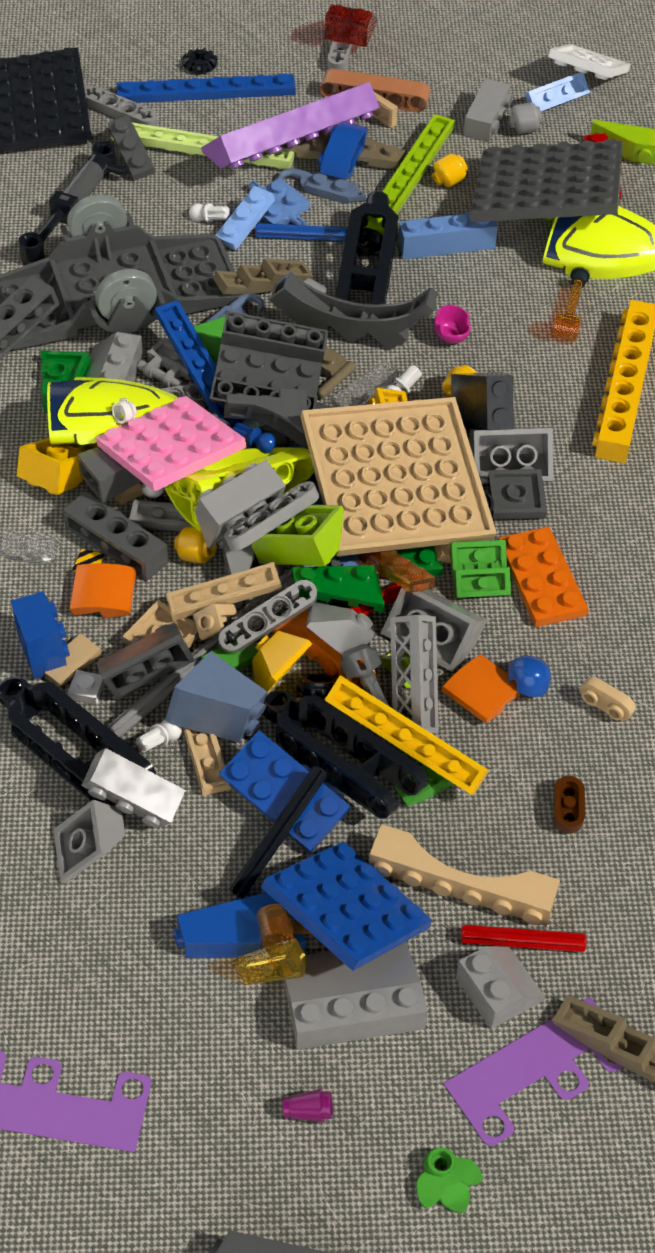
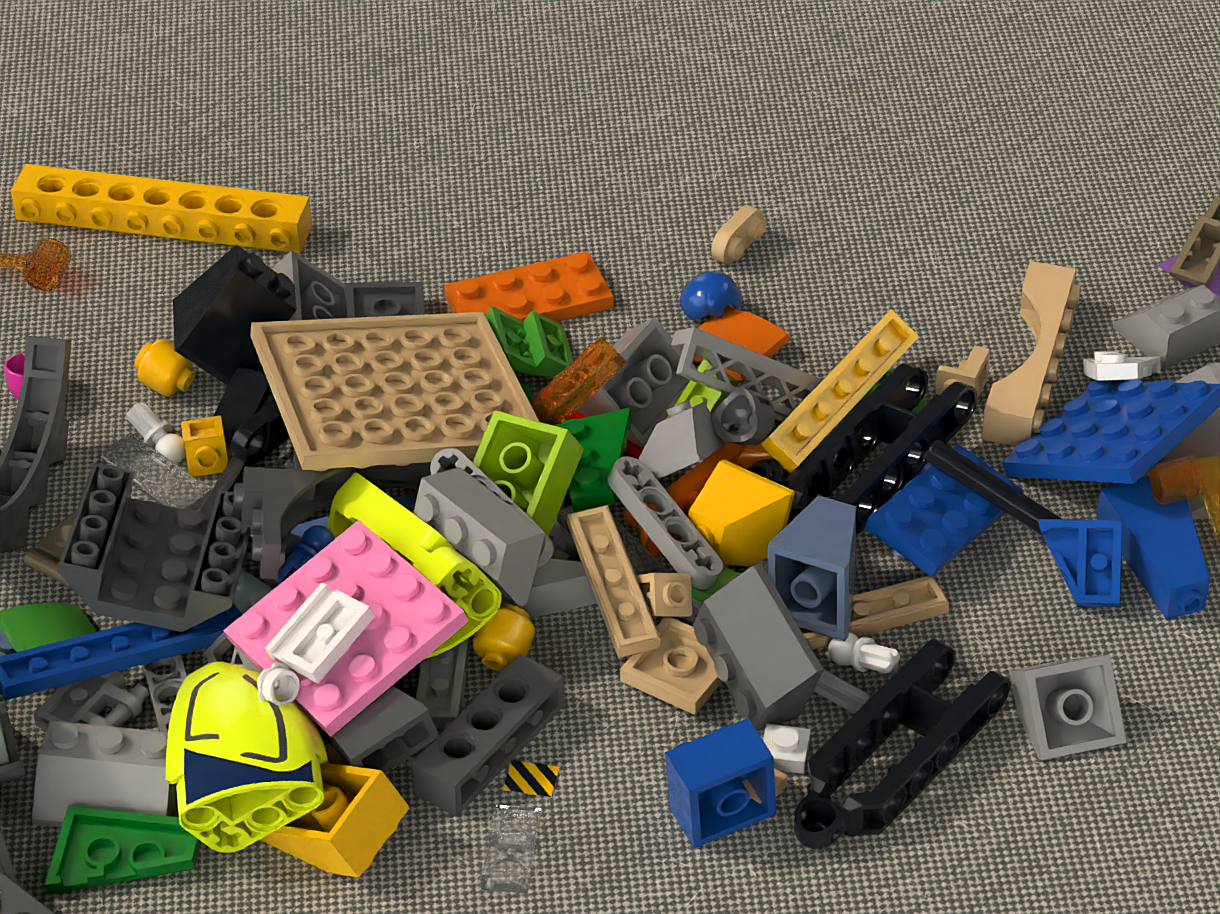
camera: 90 degrees left, 10 degrees down
orange slope [70,563,137,618] -> none
brick [81,748,185,828] -> none
red axle [460,924,587,952] -> none
reddish brown plate [553,776,585,834] -> none
none -> white plate [265,582,375,683]
none -> tan bracket [935,345,990,400]
none -> blue wing [1039,519,1123,608]
none -> white wing [1083,351,1160,381]

